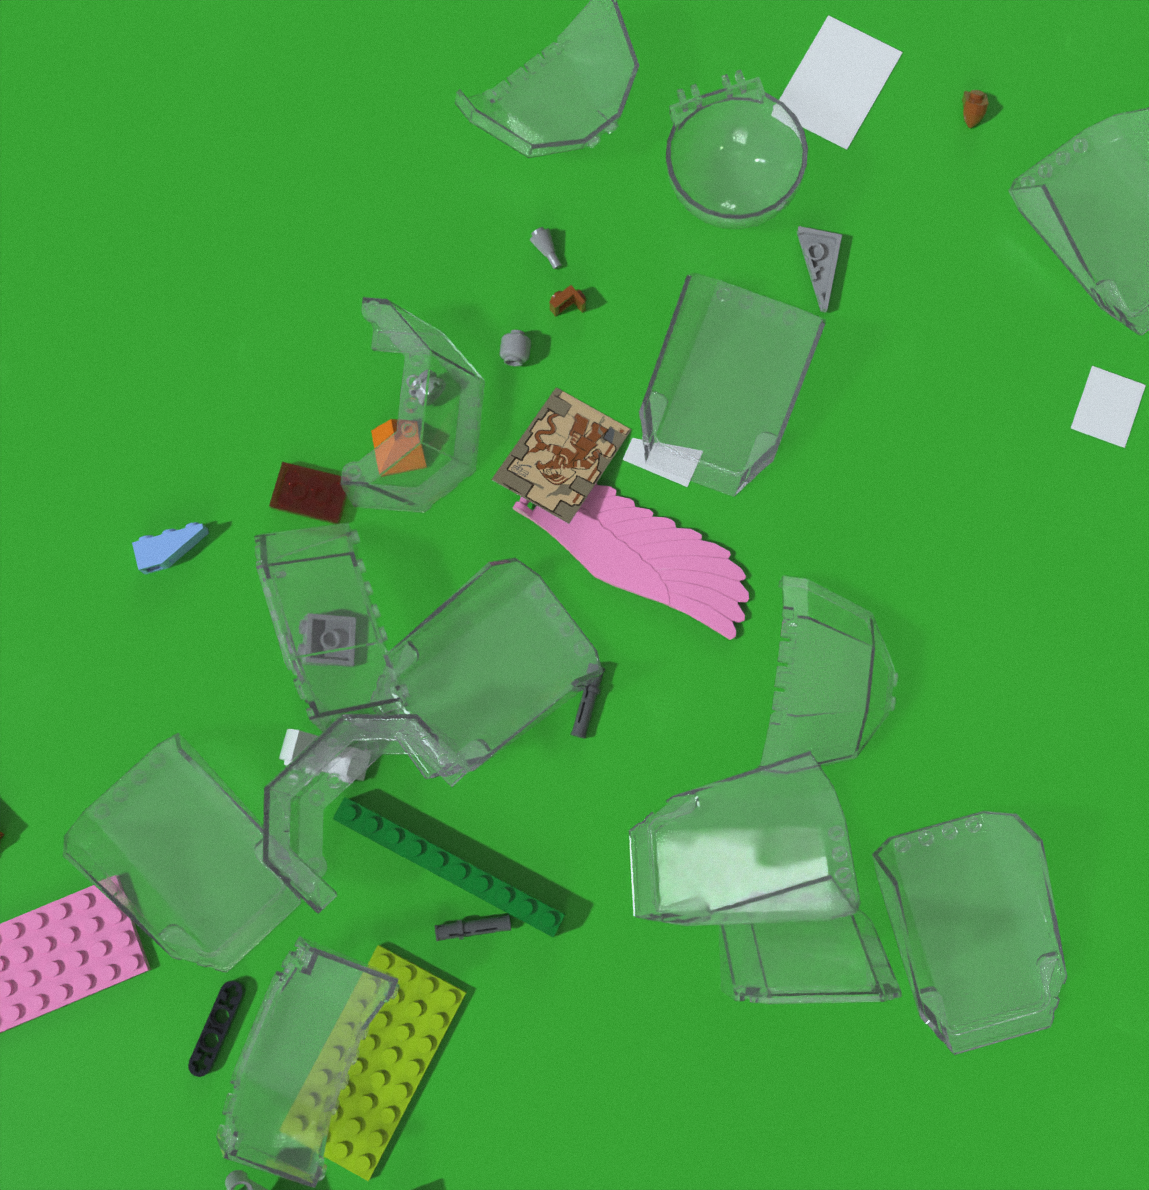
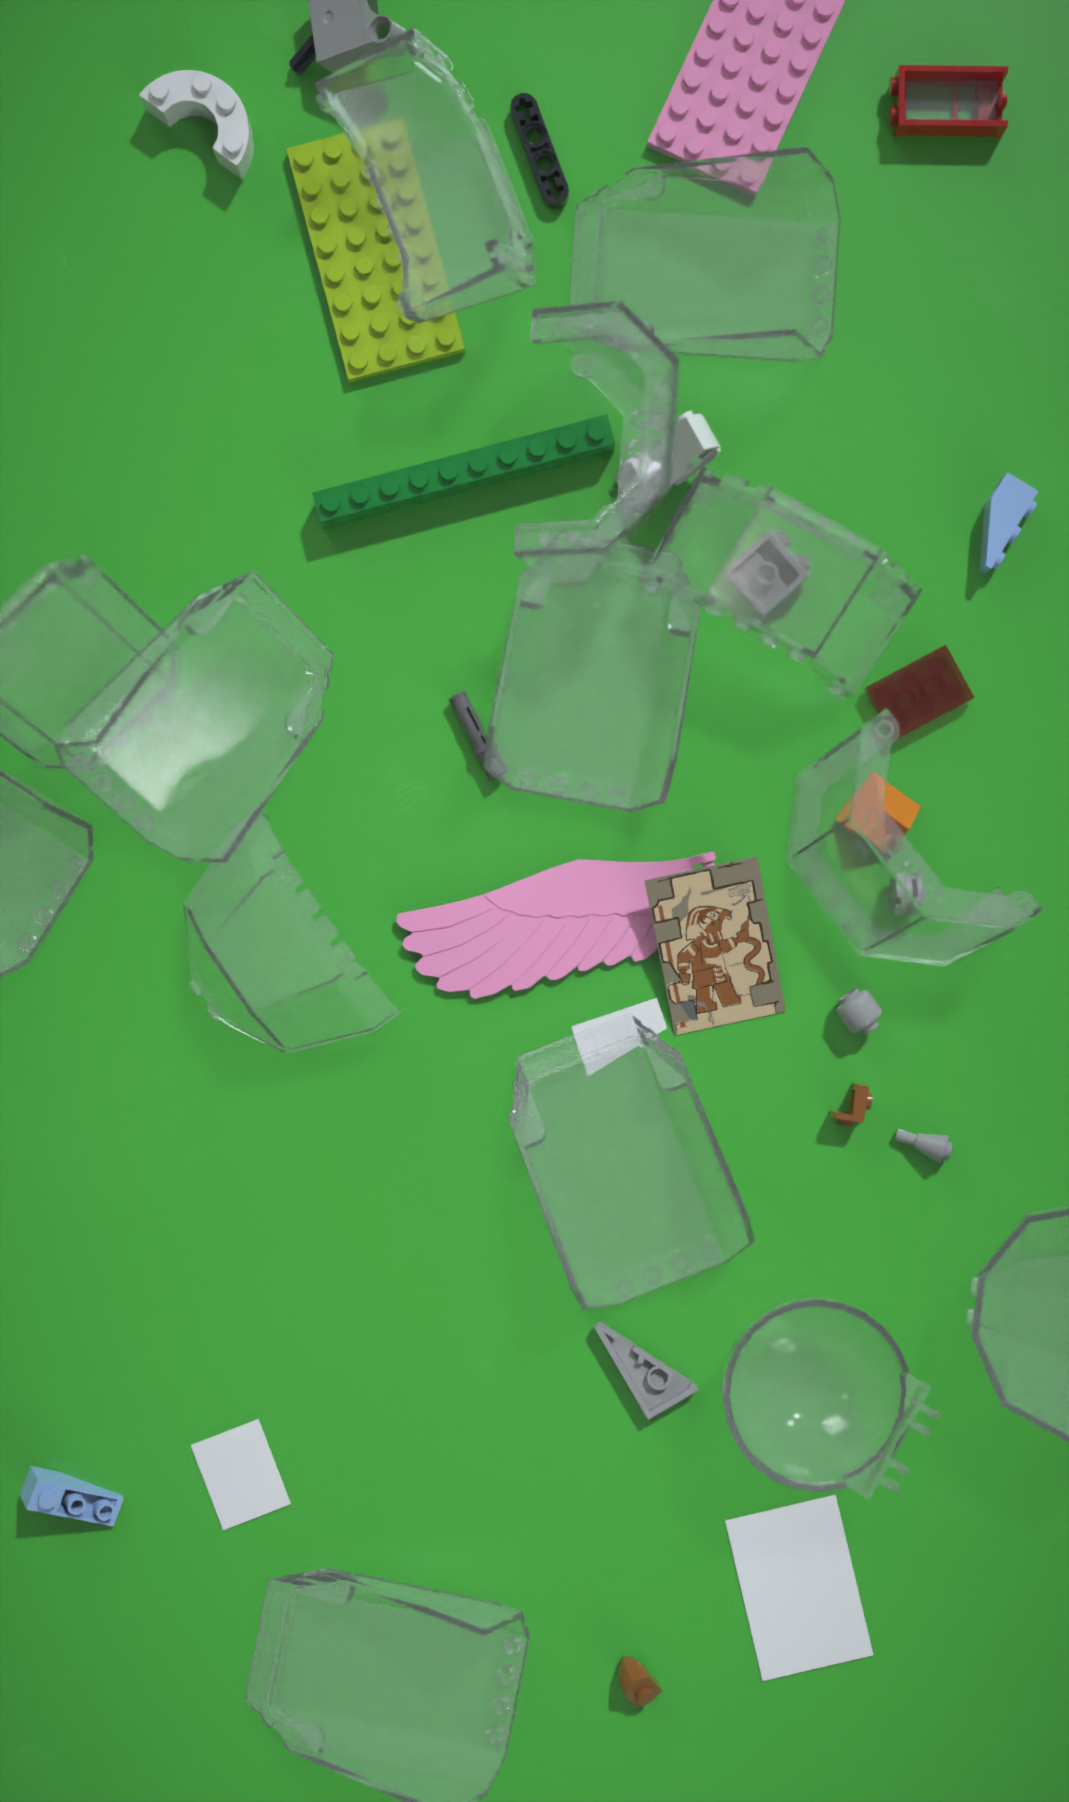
camera: 135 degrees right, 10 degrees up
dark grey pin [435,914,511,941] -> none

